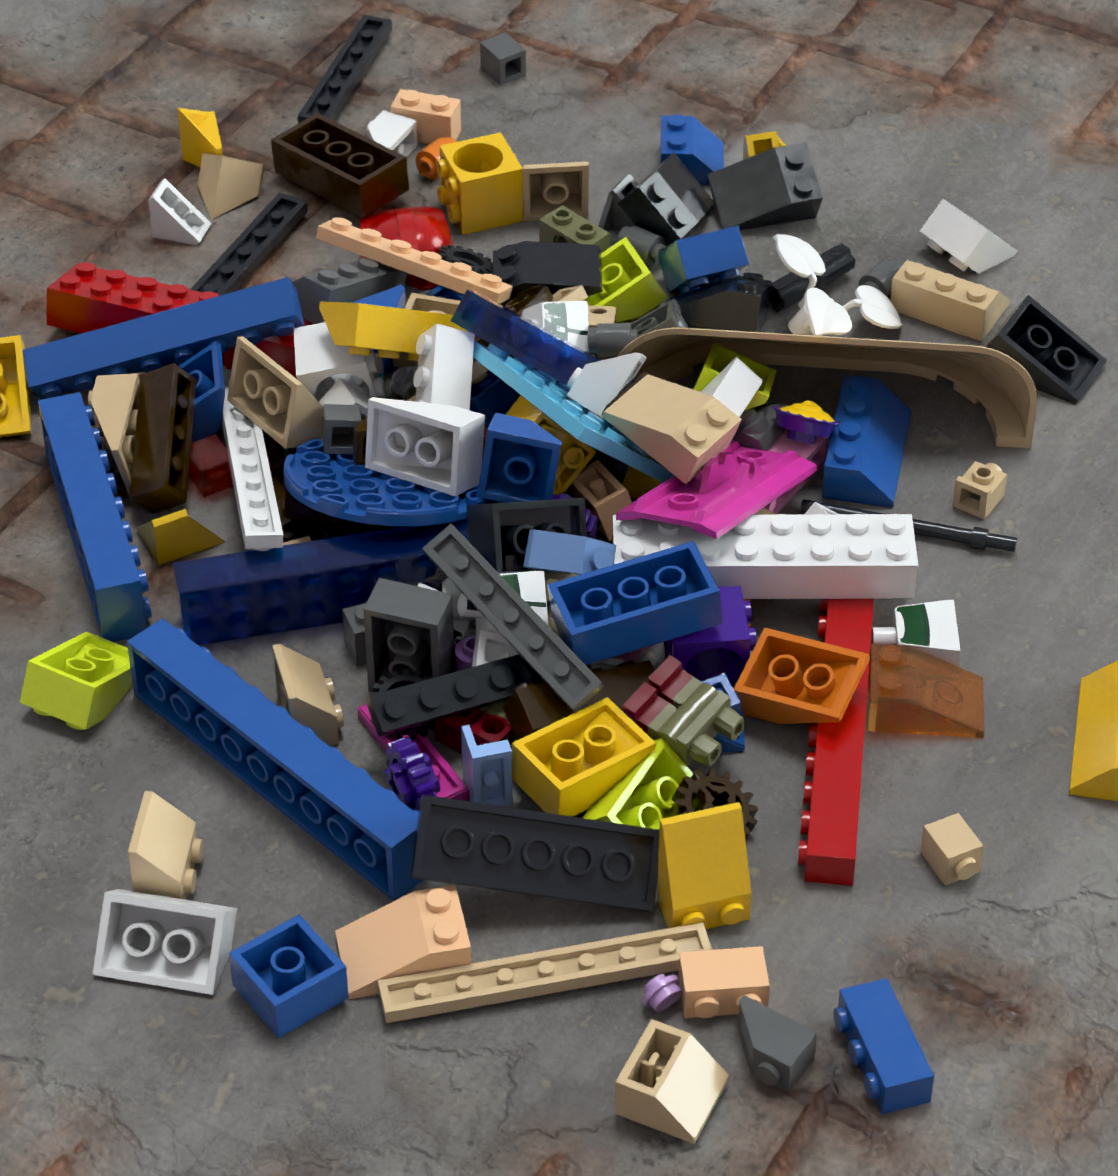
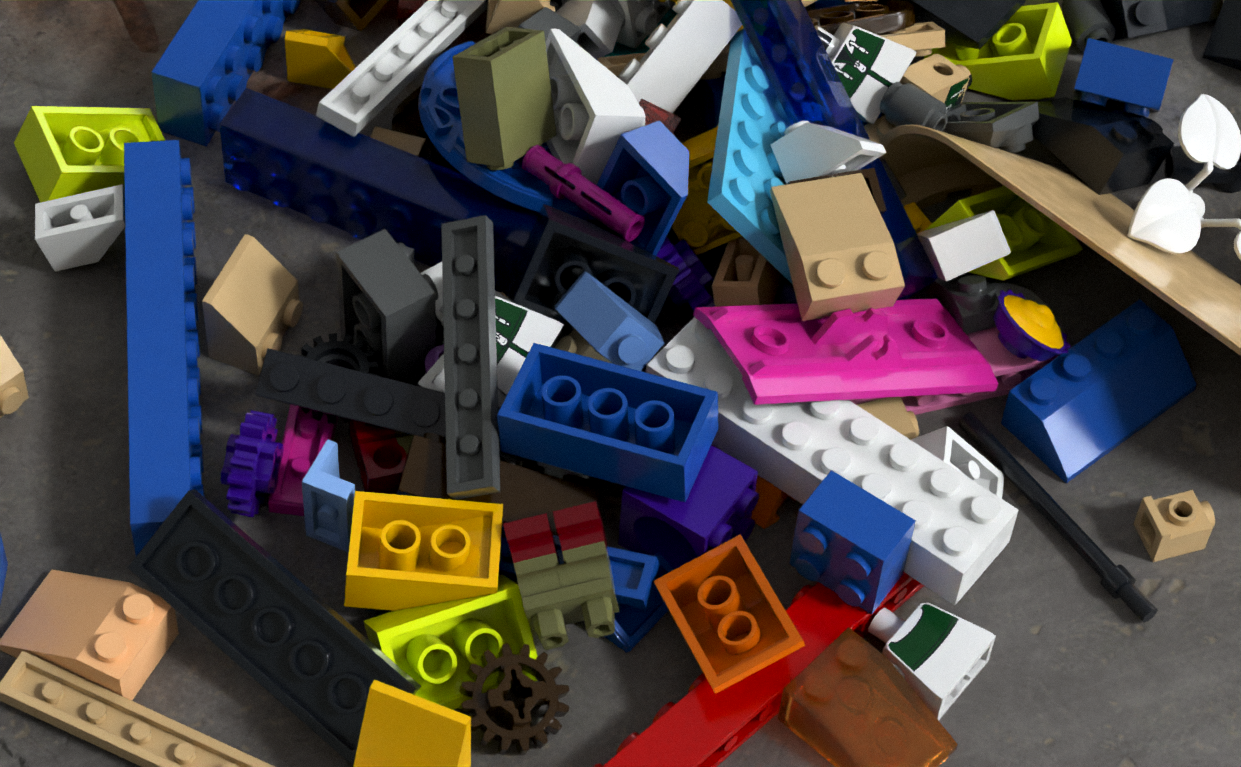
camera: 35 degrees right, 10 degrees up
none -> white slope [35,184,125,272]
none -> olive brick [452,27,557,170]
none -> magenta pin [522,145,645,242]
none -> blue brick [789,470,916,615]

